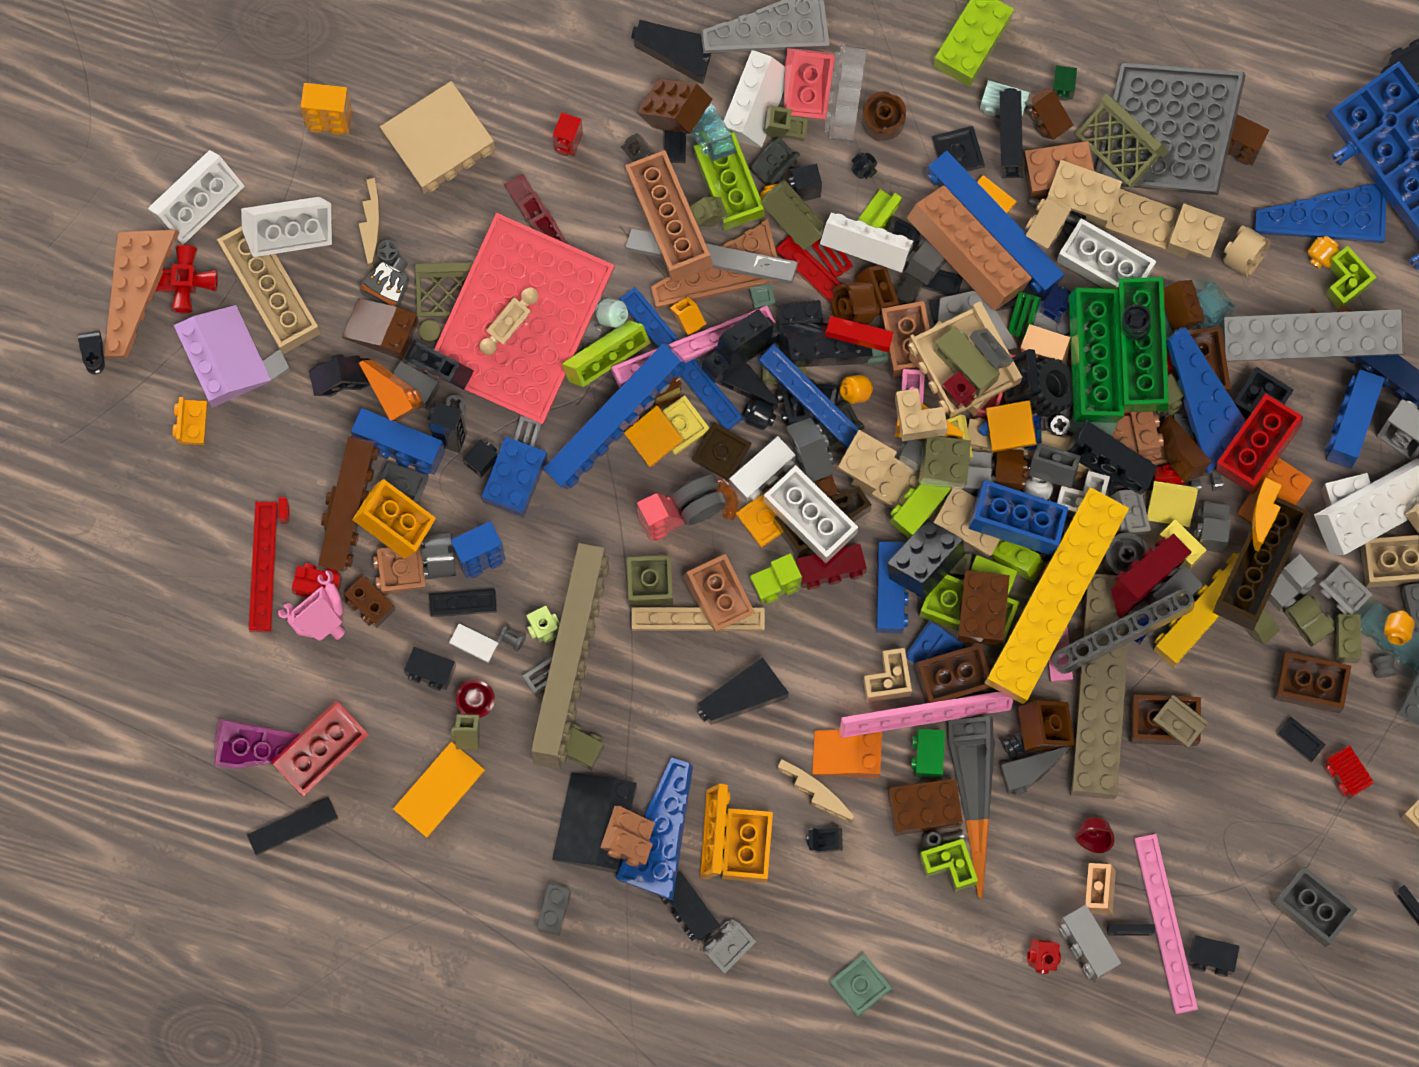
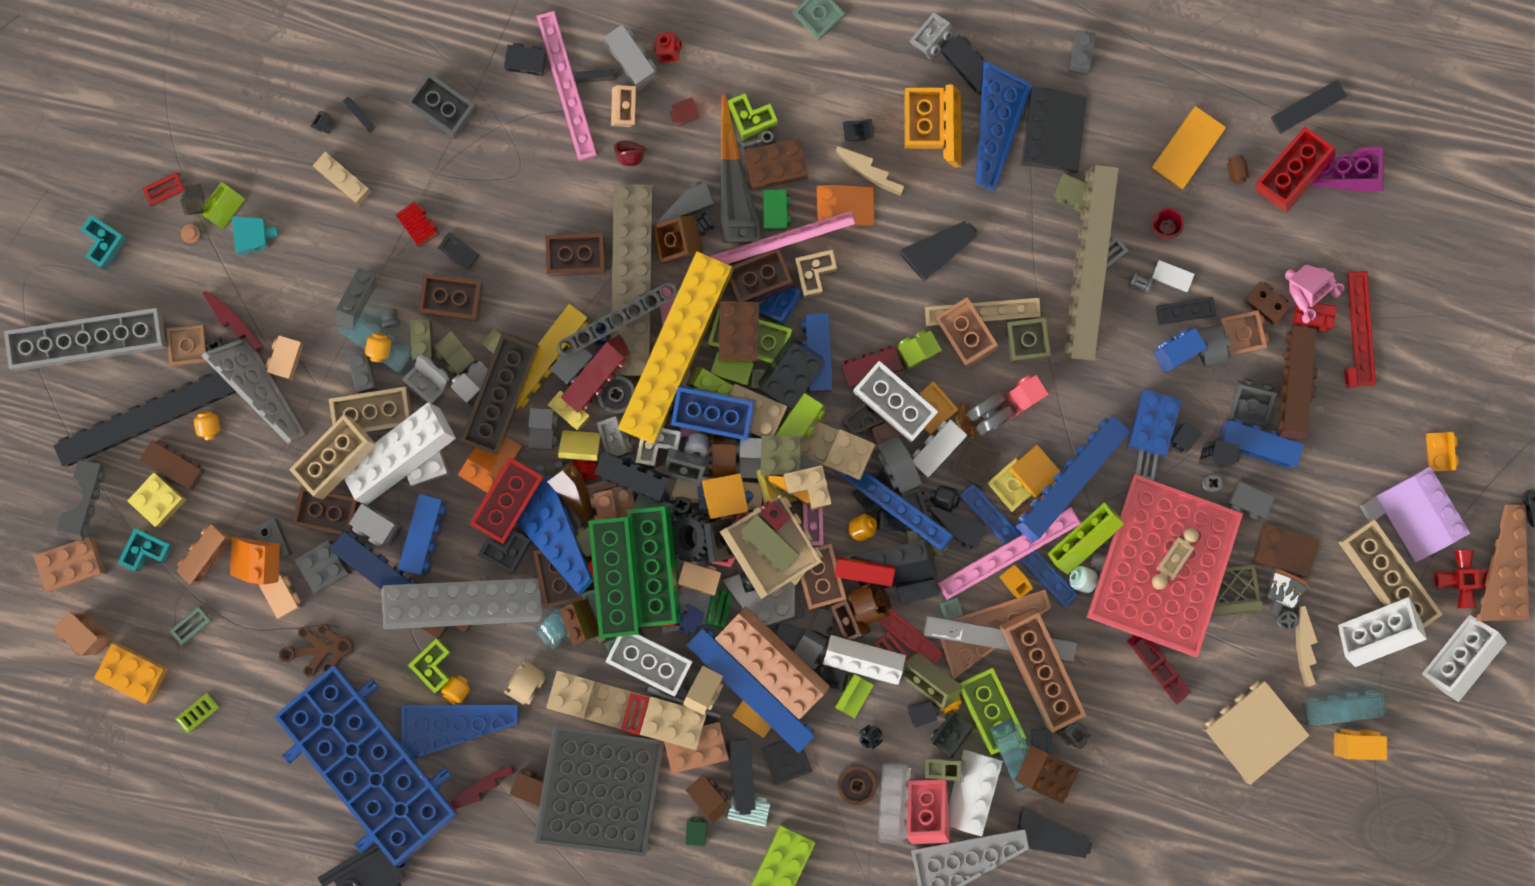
camera: 175 degrees right, 10 degrees up
black brick [309,354,371,397] -> none
light orange brick [352,479,436,559] -> none
orange slope [359,360,423,421] -> none
black slope [404,340,474,390] -> none
black brick [404,647,456,691] -> none
olive tile [419,320,441,343] -> none
olive brick [451,715,480,750] -> none
yellowish green brick [526,606,560,643] -> none
red brick [553,112,583,156] -> none
nougat plate [600,806,655,867] -> none
olive brick [690,197,729,227] -> none
black brick [701,310,779,383] -> none
dark grey plate [969,328,1014,369] -> none
olive fence [1075,93,1169,188] -> none
black wheel [1122,304,1151,341] -> none
dark tan plate [1153,695,1208,749] -> none
light orange slope [1252,478,1282,552] -> none
none -> dark red slope [450,765,515,809]
none -> red tile [621,693,649,735]
none -> clear red brick [669,97,700,127]
none -> reddish brown brick [1227,155,1250,185]
none -> clear light blue brick [1303,690,1387,726]

